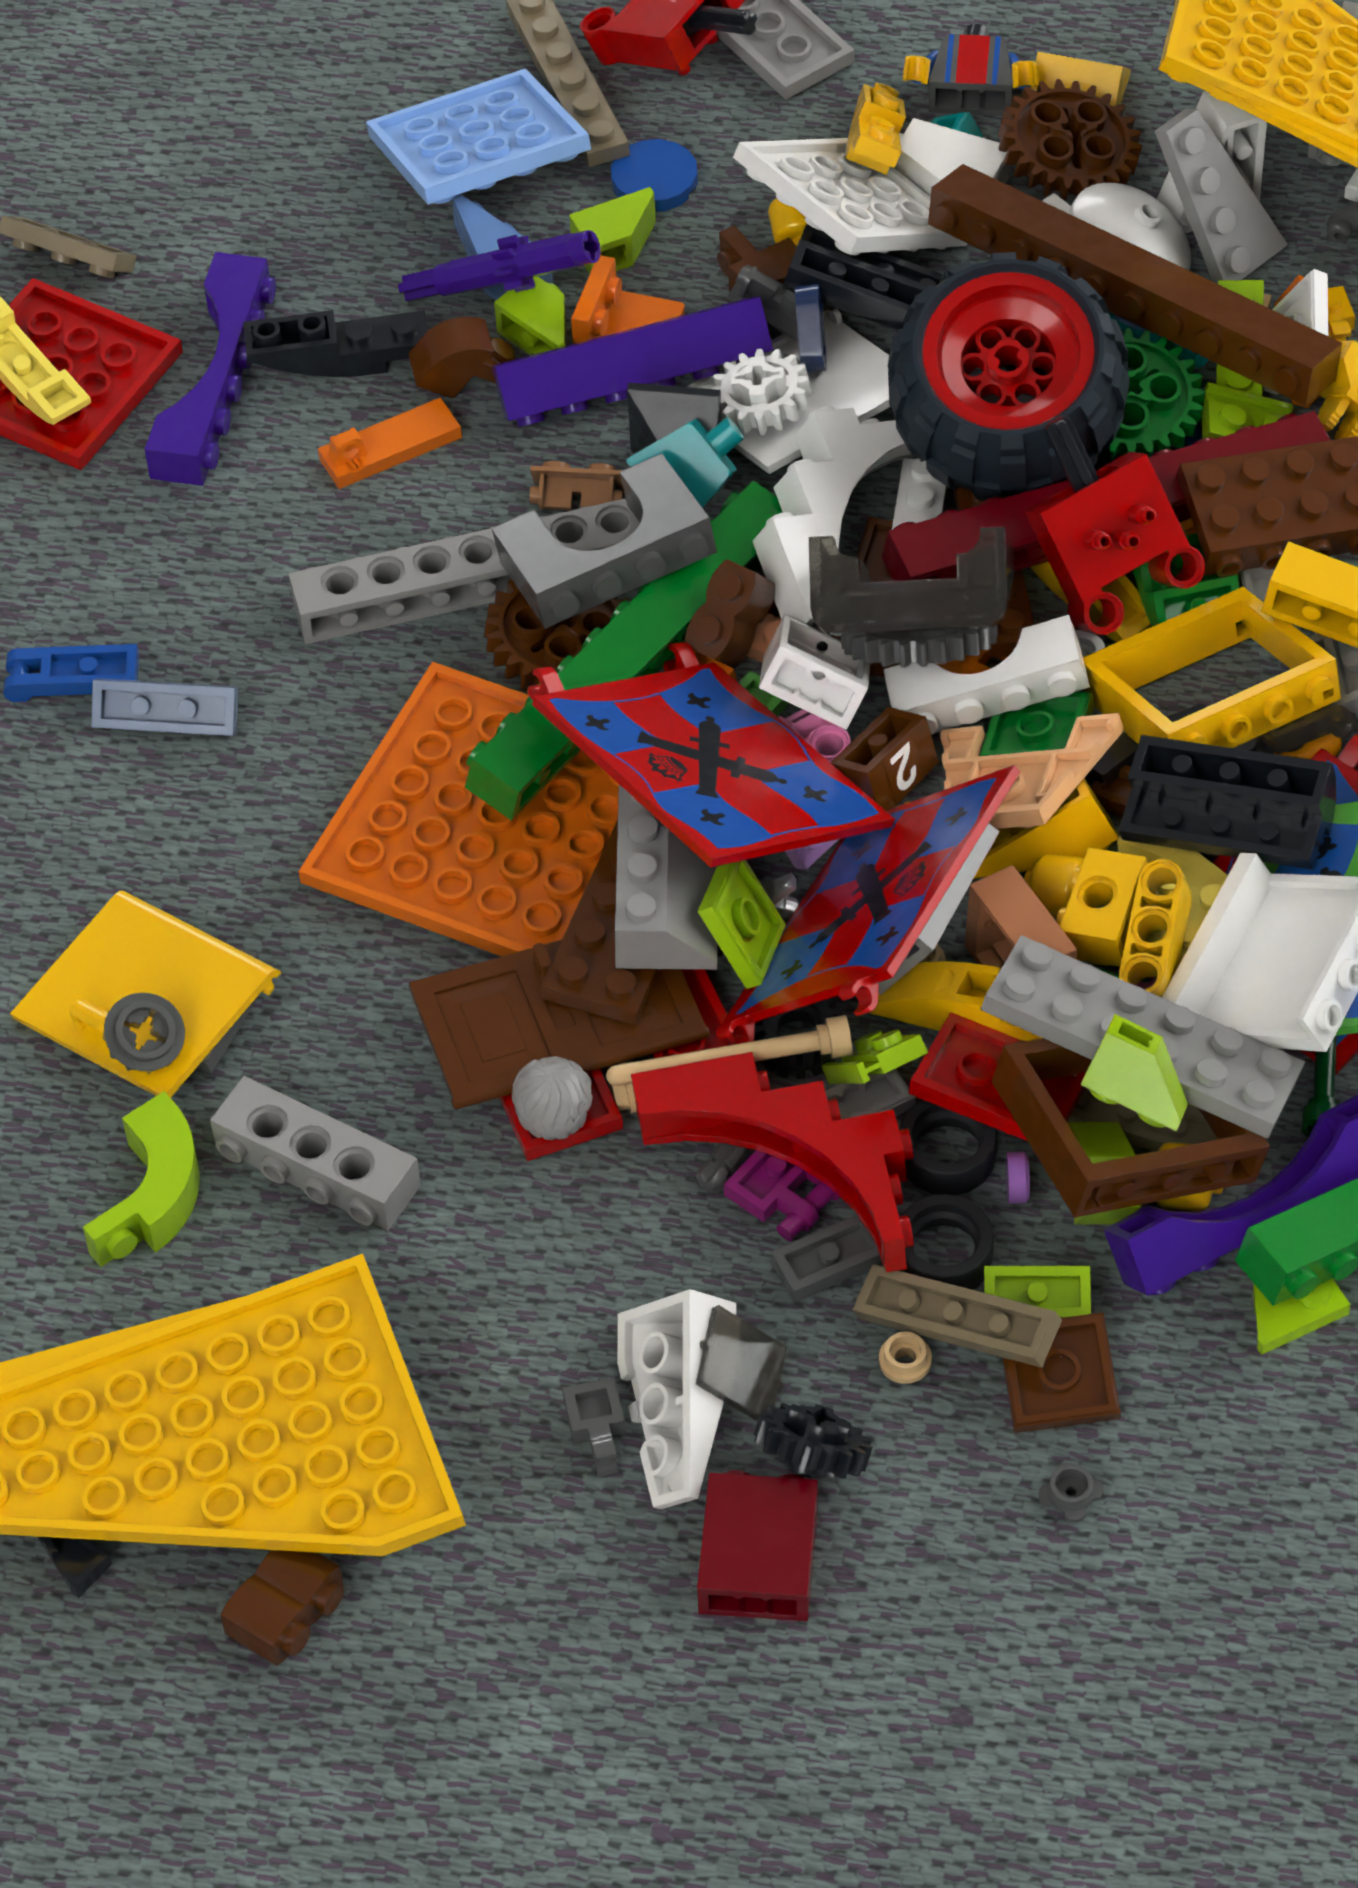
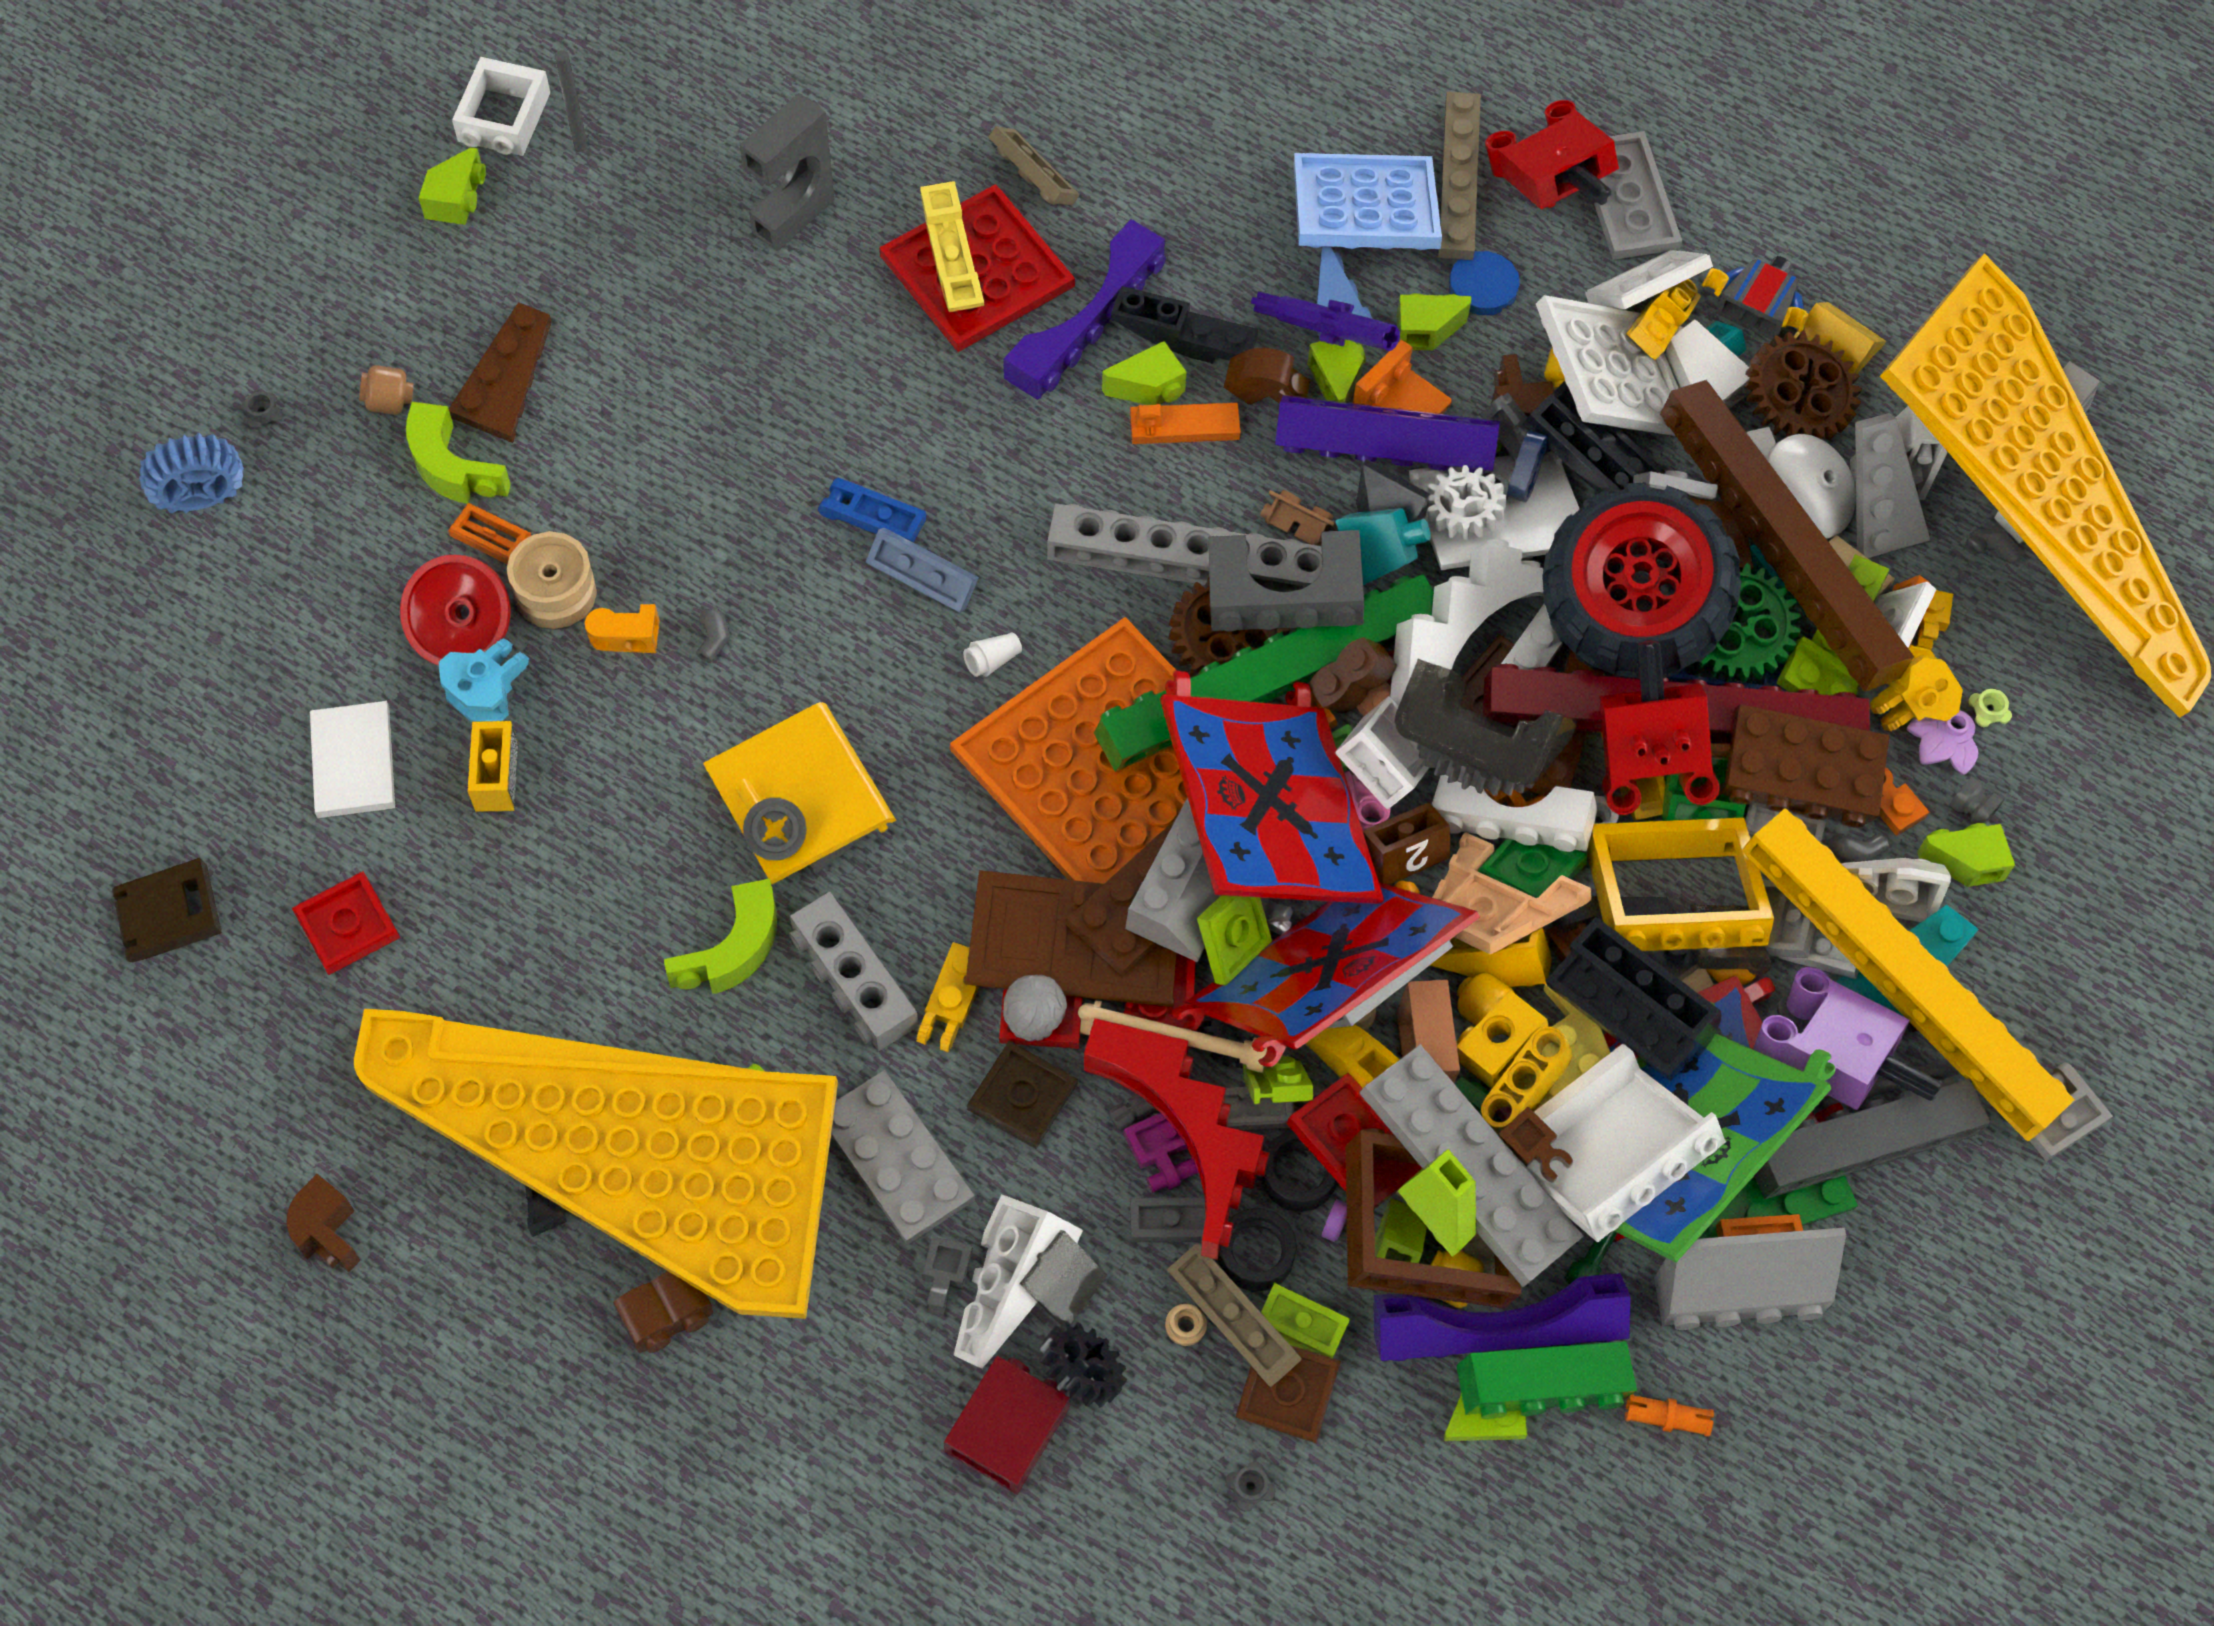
camera: 20 degrees right, 10 degrees up
none -> light grey plate [831,1070,975,1245]
none -> yellow hinge [916,942,979,1052]
none -> white cone [963,632,1022,677]
none -> dark brown plate [967,1041,1078,1149]
none -> lime slope [1102,341,1187,405]
none -> reddish brown plate [1498,1107,1573,1183]
none -> white tile [1585,250,1713,309]

